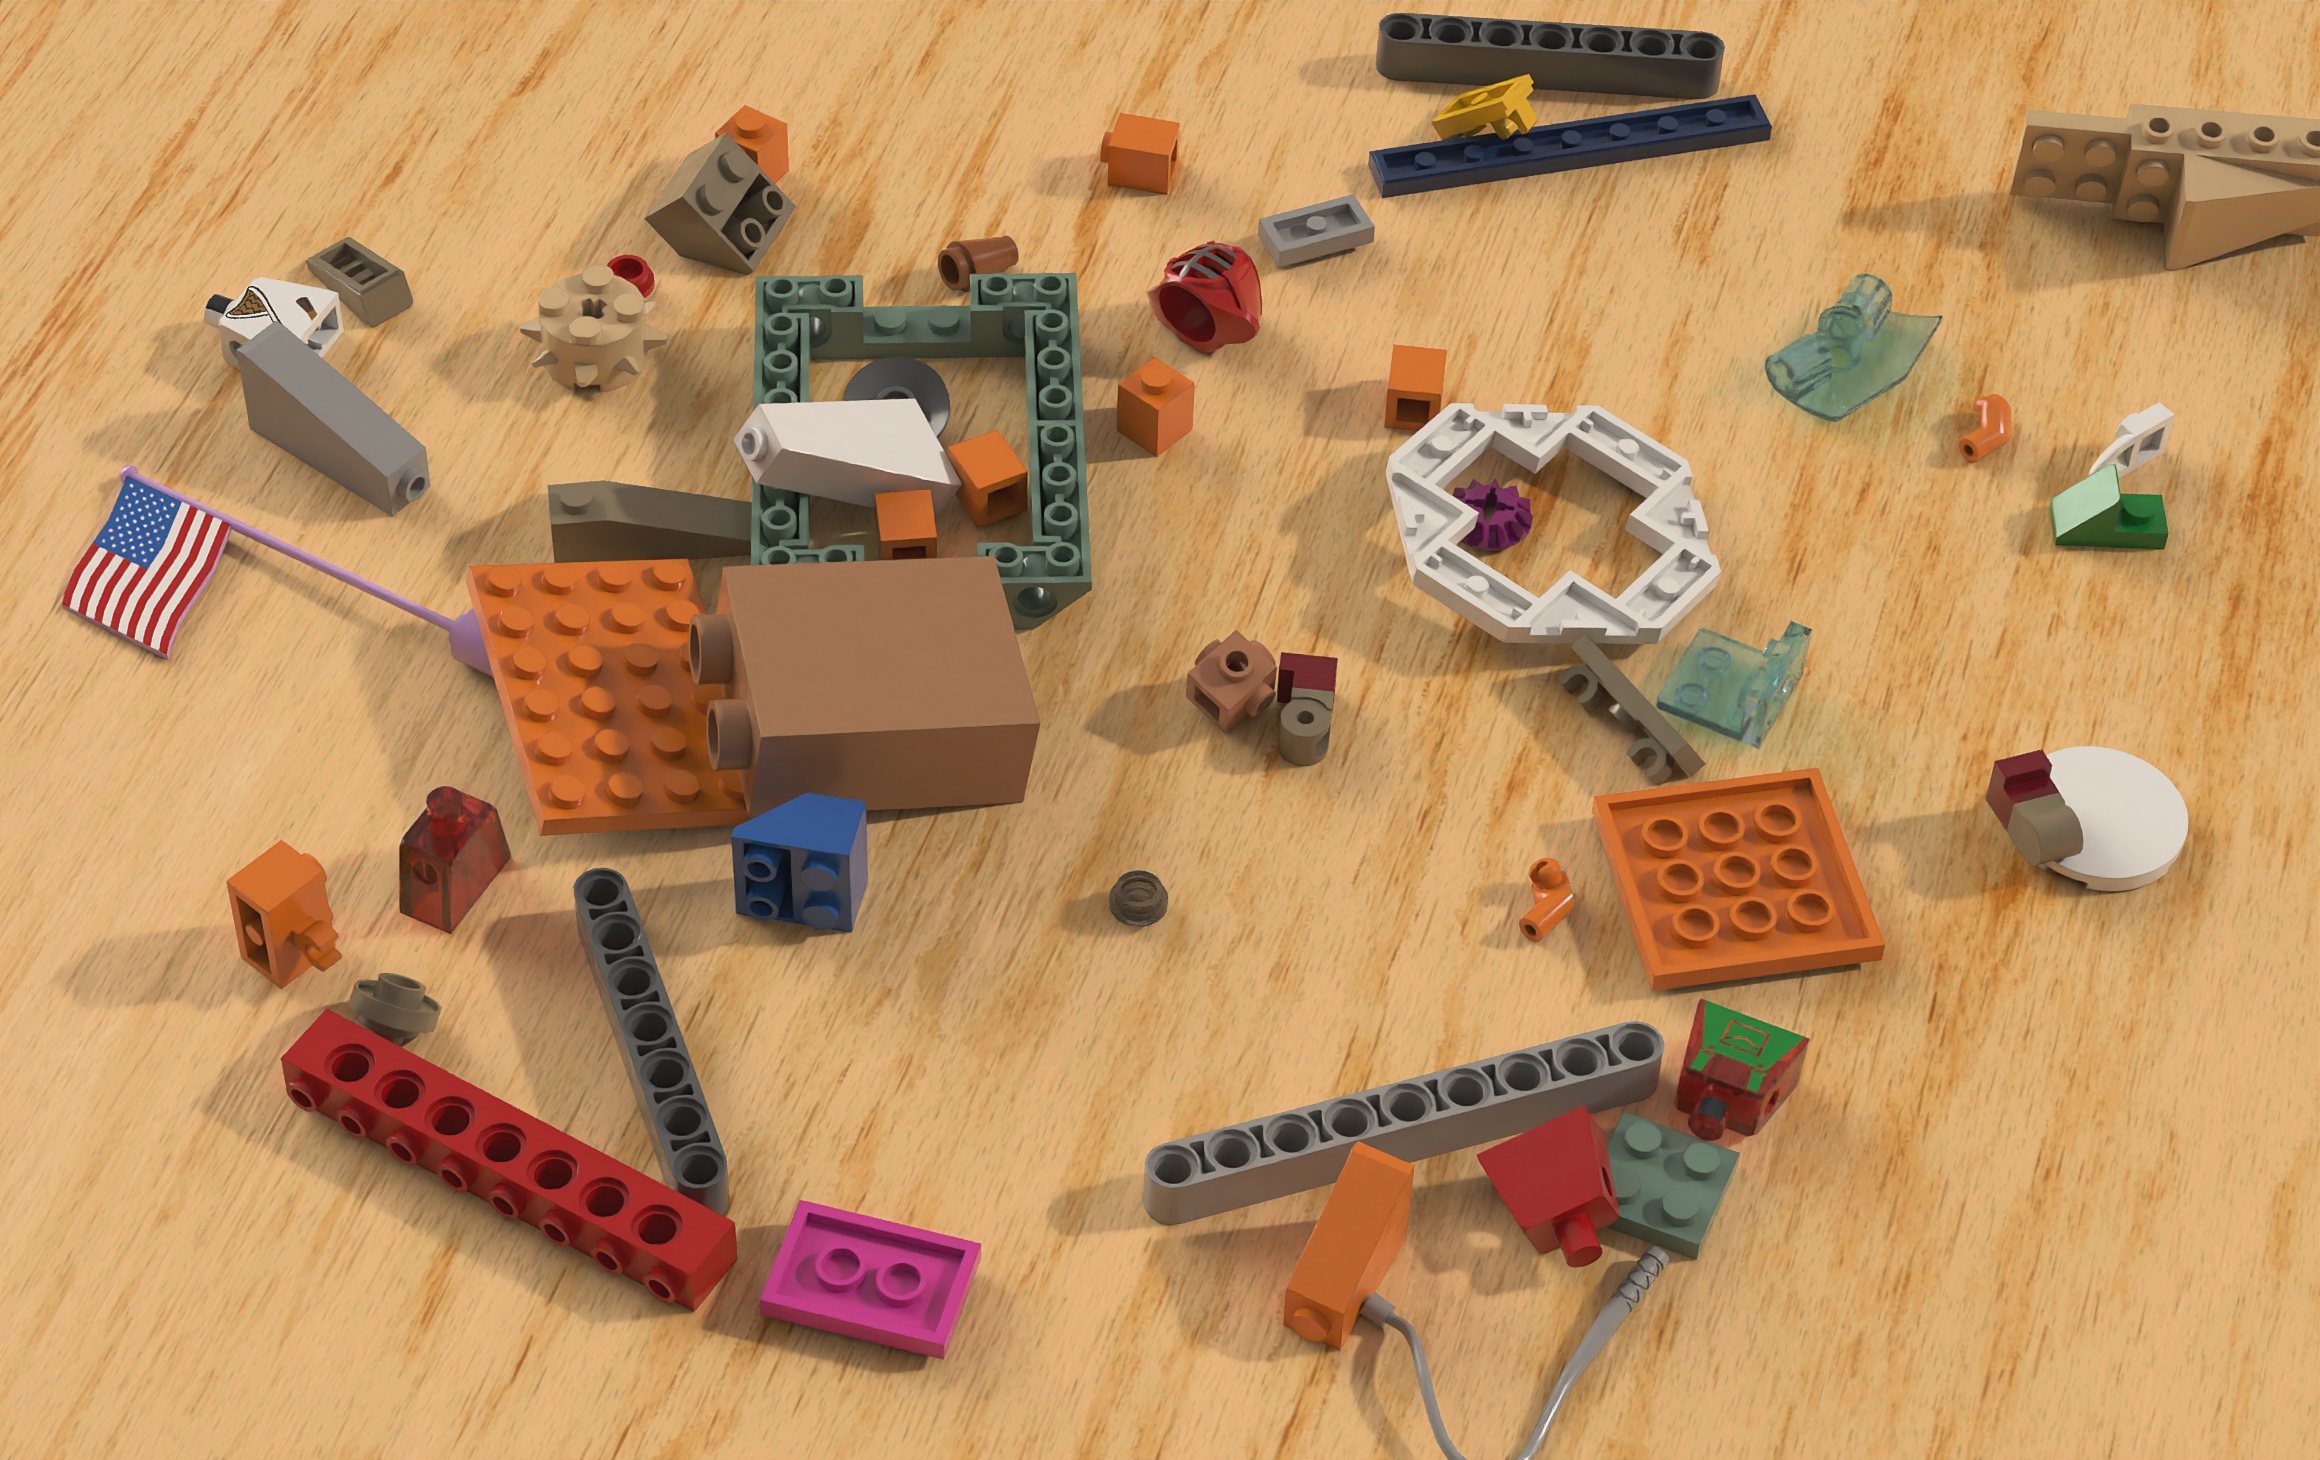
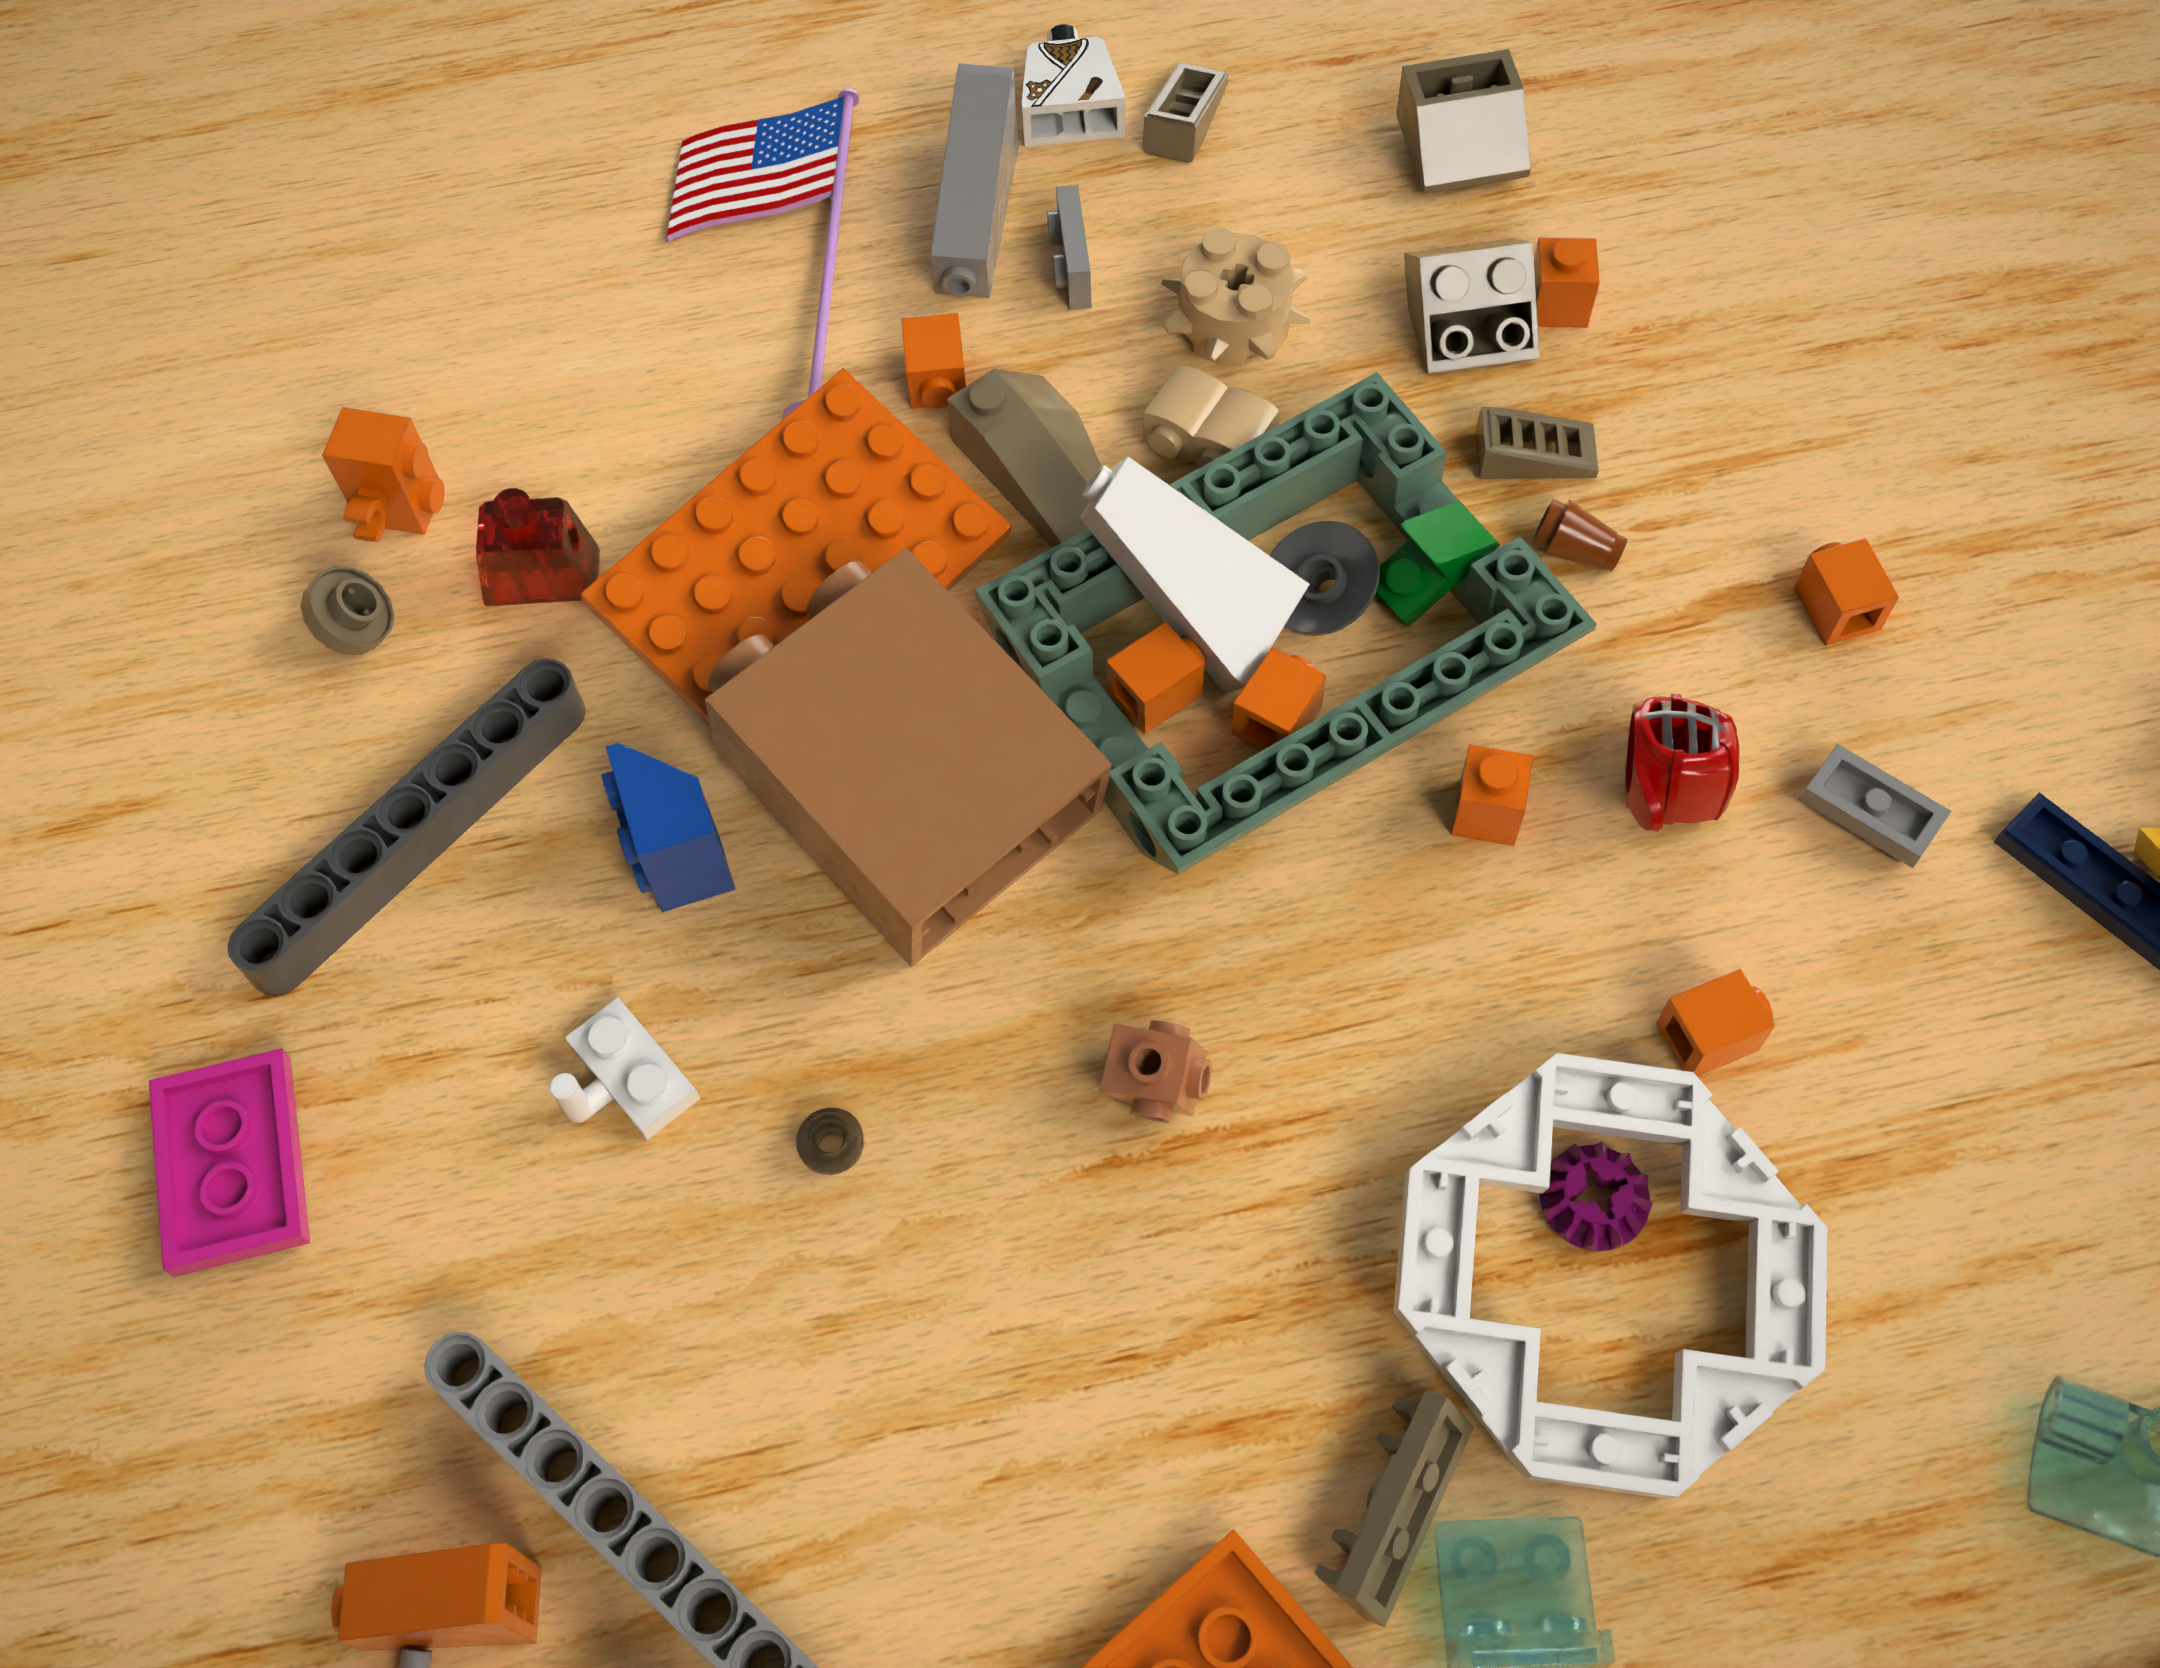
camera: 65 degrees right, 15 degrees up
red brick [281,1009,738,1312] -> none
red plate [607,255,655,298] -> none
dark tan leg [1277,652,1338,766] -> none
orange arm [1519,858,1574,942] -> none
none -> white plate [550,997,700,1140]
none -> orange brick [901,313,966,409]
none -> light grey plate [1047,185,1092,310]
none -> tan brick [1143,365,1279,468]
none -> green slope [1376,501,1500,627]
none -> slope [1396,49,1531,194]
none -> dark tan slope [1476,407,1599,479]

